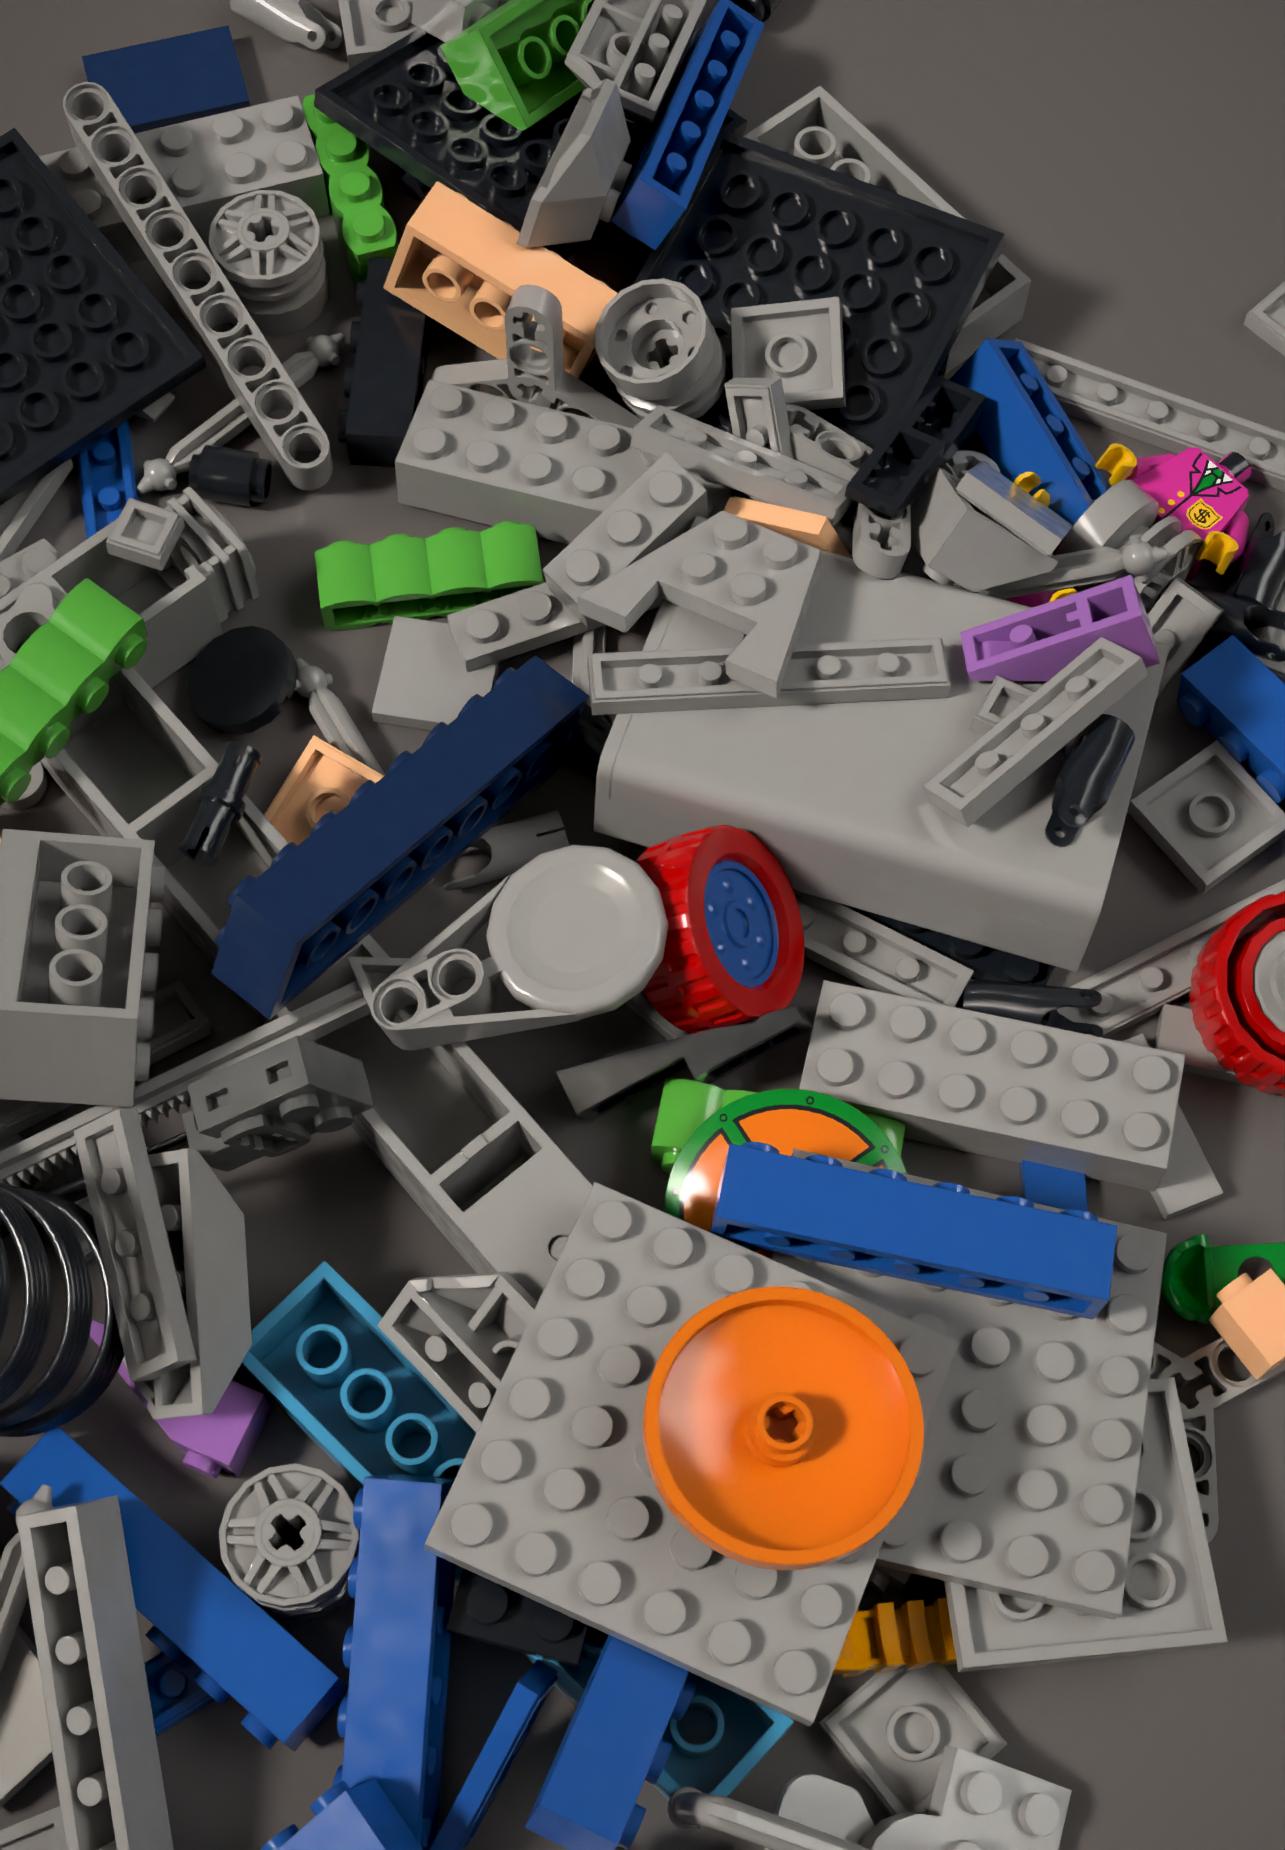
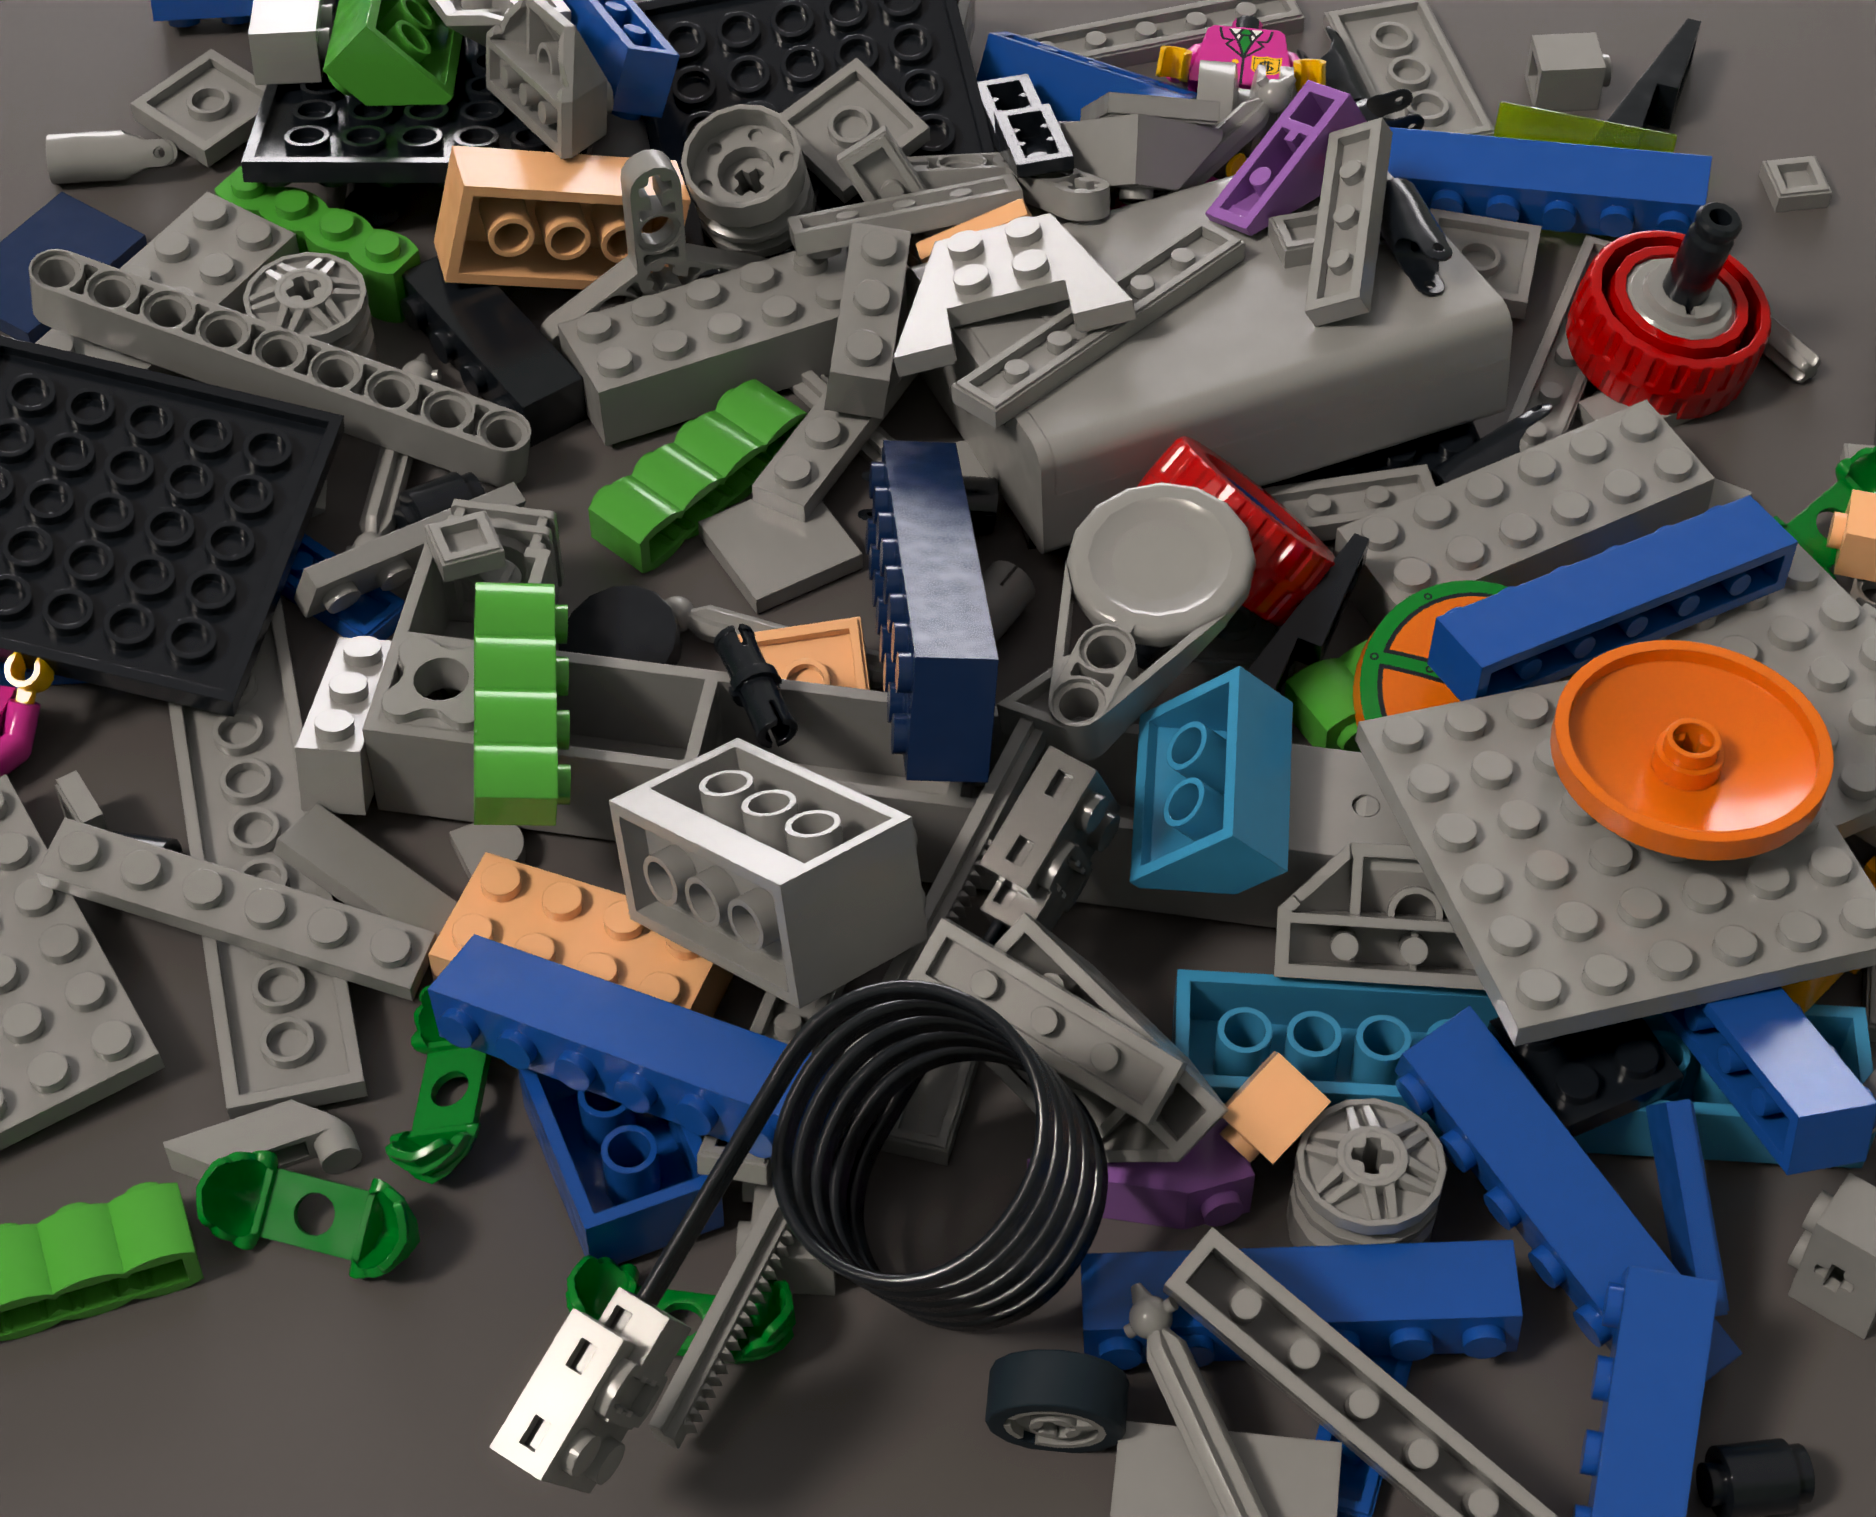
camera: 40 degrees left, 15 degrees down
none -> light grey plate [293,482,526,618]
none -> dark azure slope [1130,666,1293,894]
none -> light nougat brick [1220,1051,1331,1164]

